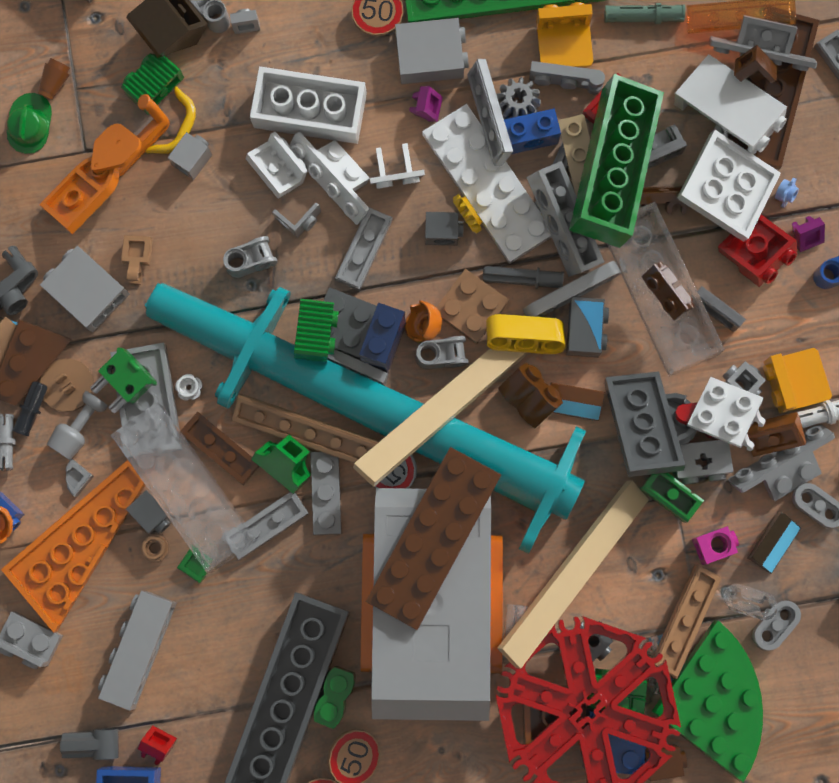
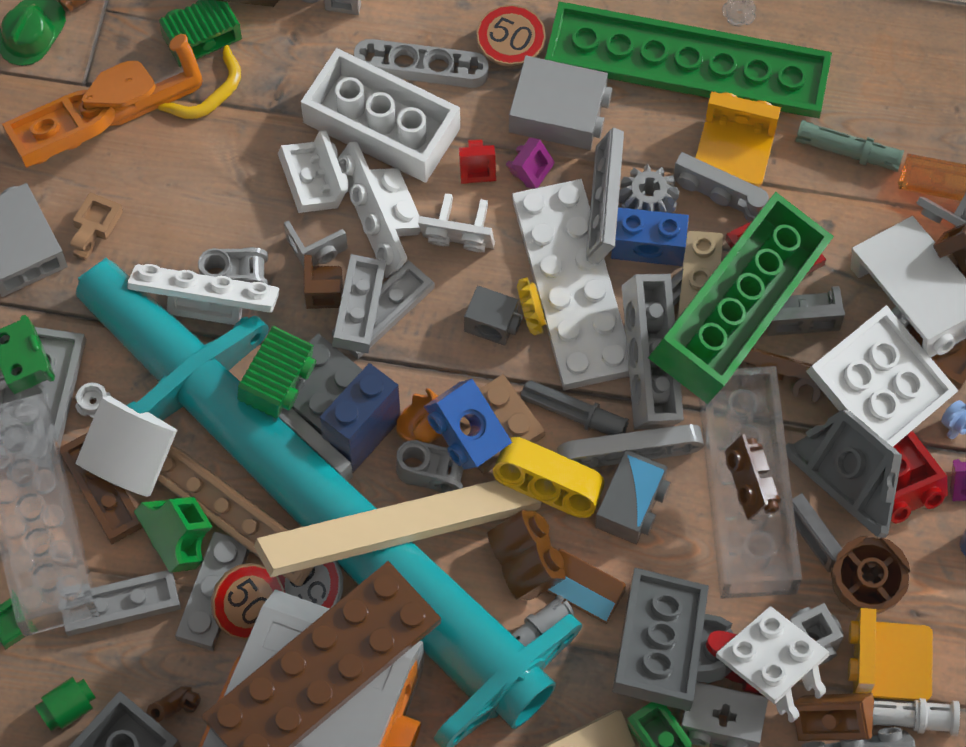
camera: 15 degrees right, 15 degrees down
light grey brick [168,132,212,180] -> none
none -> green brick [35,676,96,732]
none -> white slope [75,396,177,497]
none -> white bracket [128,264,279,325]
none -> reddish brown arm [146,686,201,722]
none -> piece [211,563,284,640]
none -> reddish brown panel [304,255,343,309]
none -> light grey plate [332,254,386,354]
none -> light grey beam [354,39,488,88]
none -> blue brick [424,378,512,470]
none -> red tile [459,139,496,184]
none -> light grey pin [512,595,574,647]
none -> dark grey wing [780,410,902,538]
none -> reddish brown cylinder [831,536,910,614]

